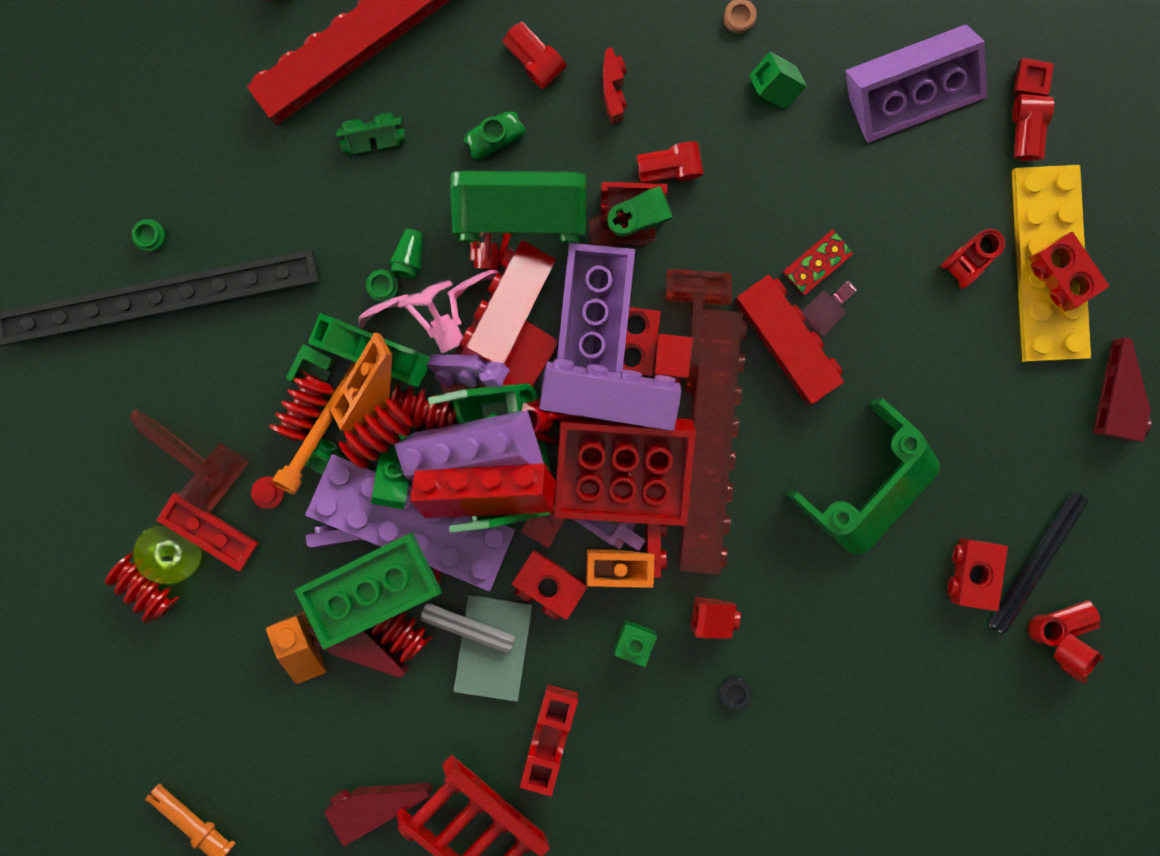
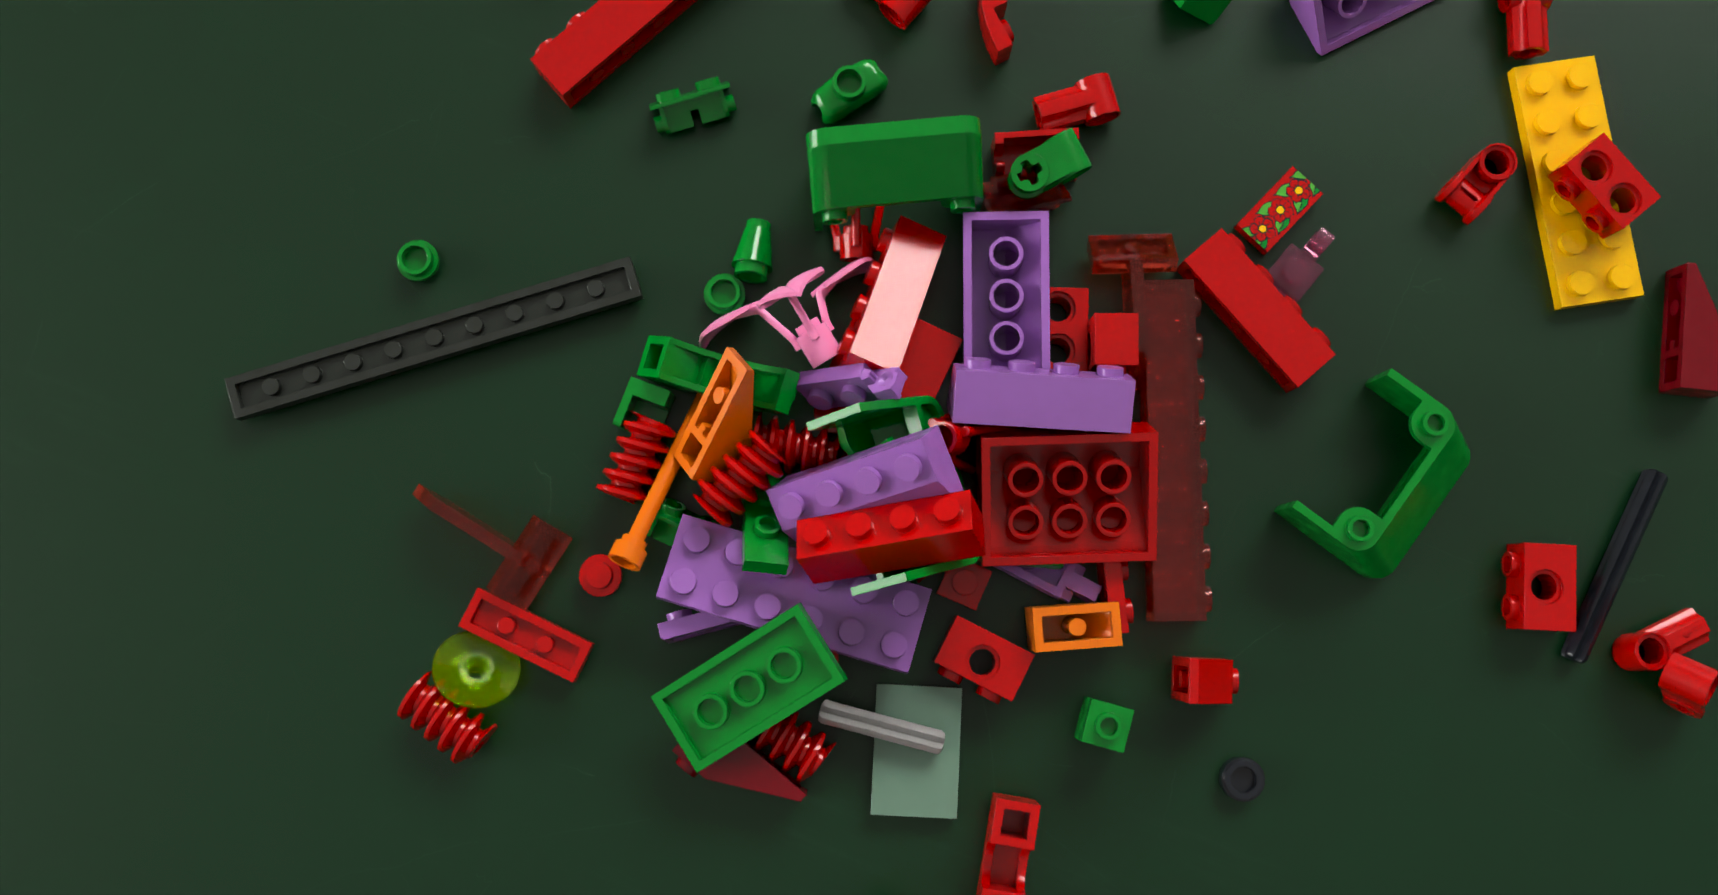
camera: 10 degrees left, 5 degrees down
orange slope [265,612,328,684] -> none

